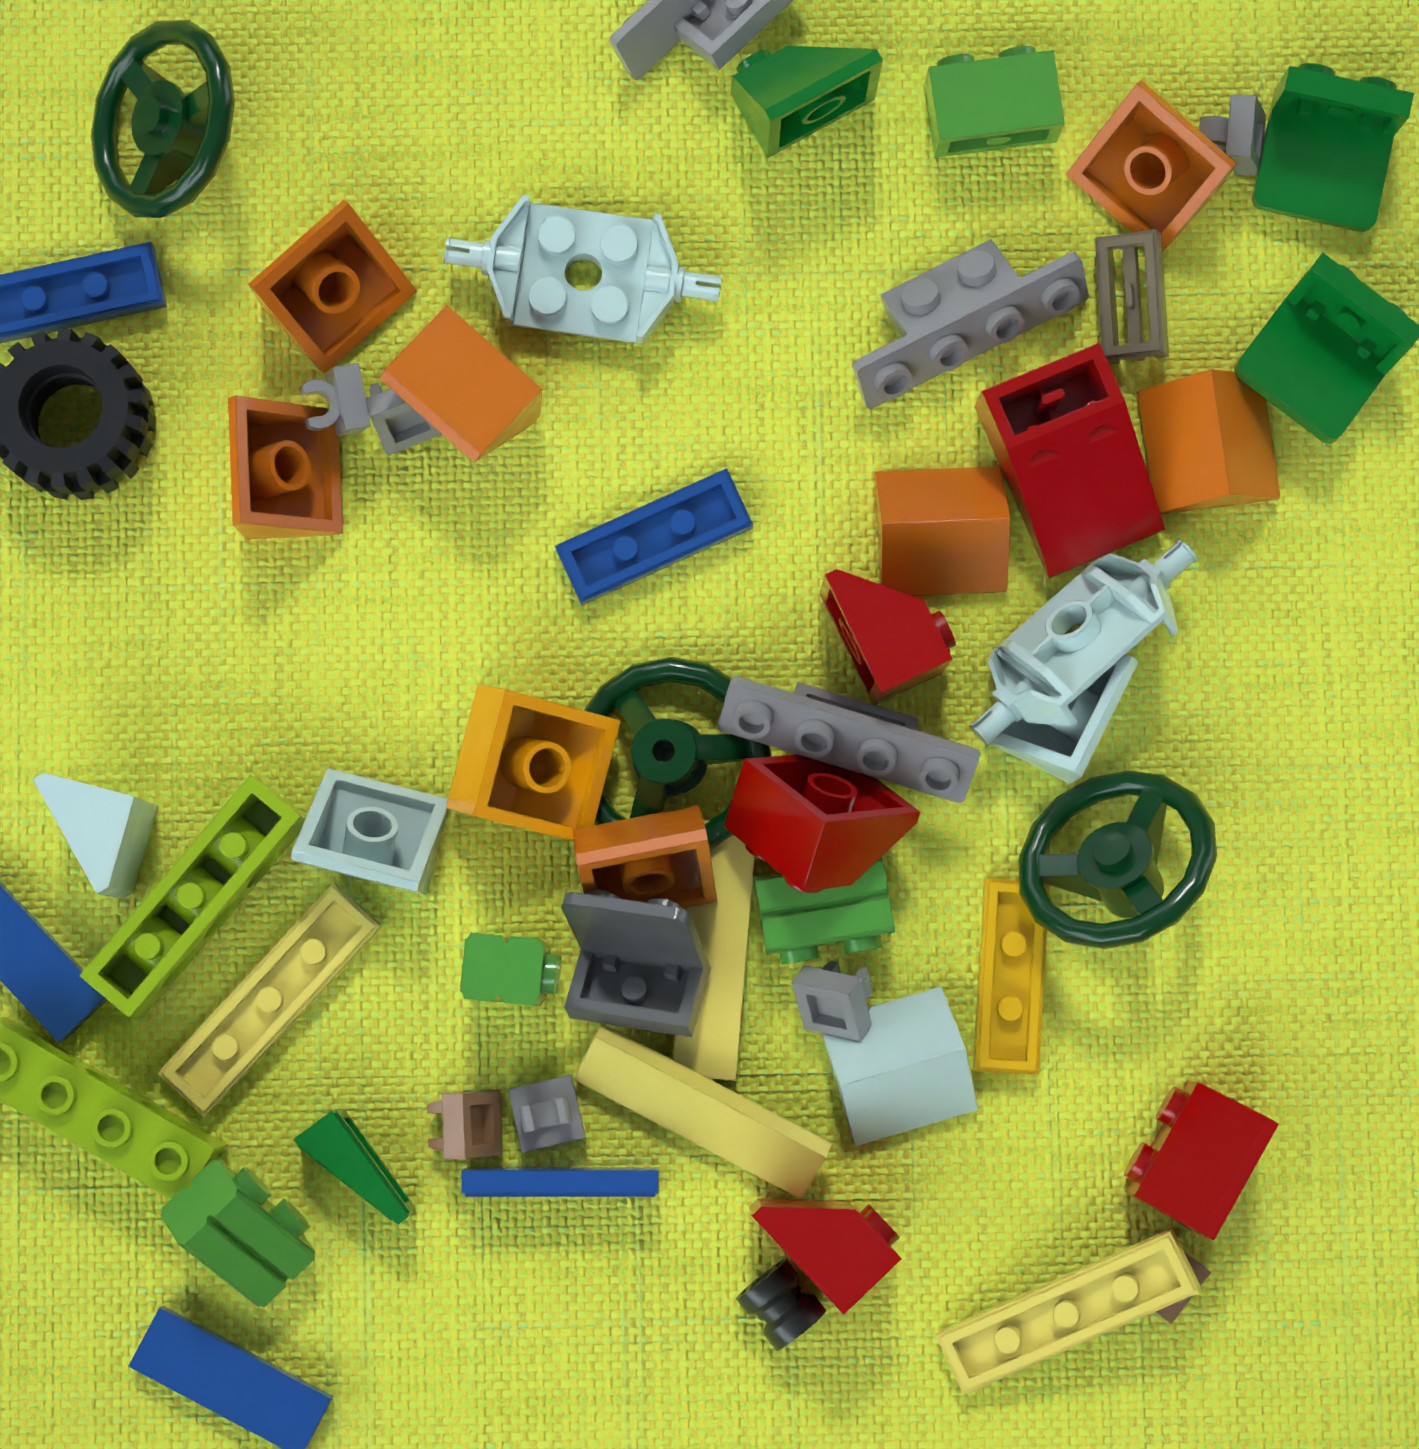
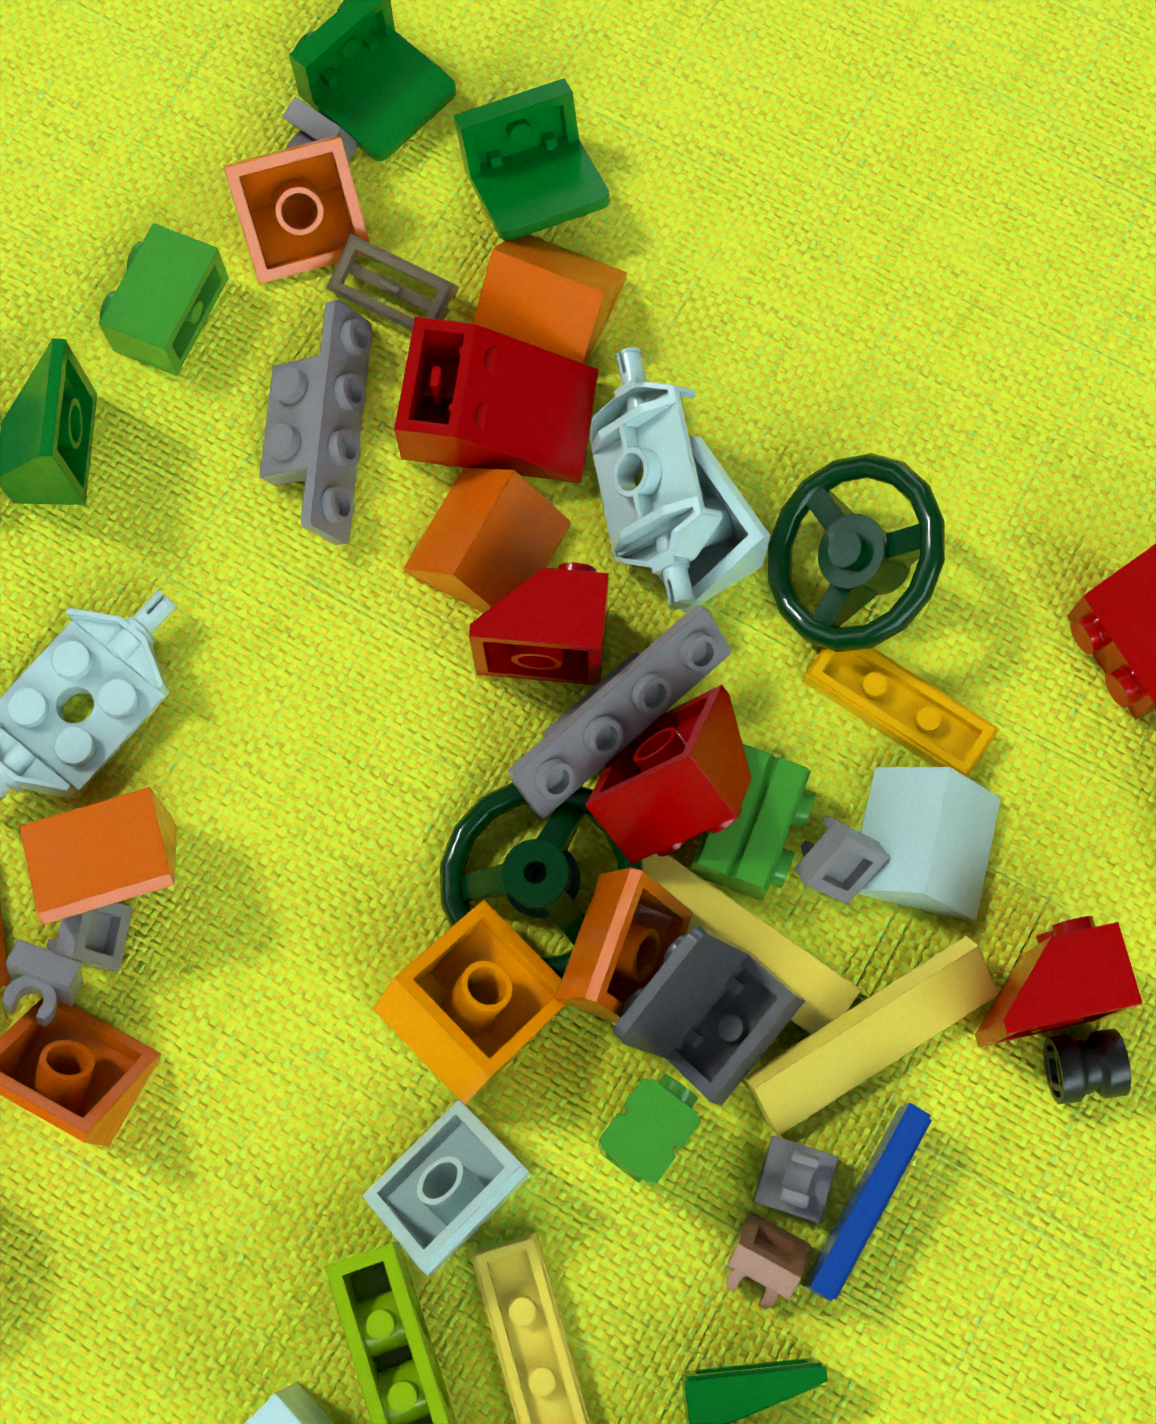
camera: 55 degrees left, 10 degrees down
blue tile [555,468,753,606] -> none

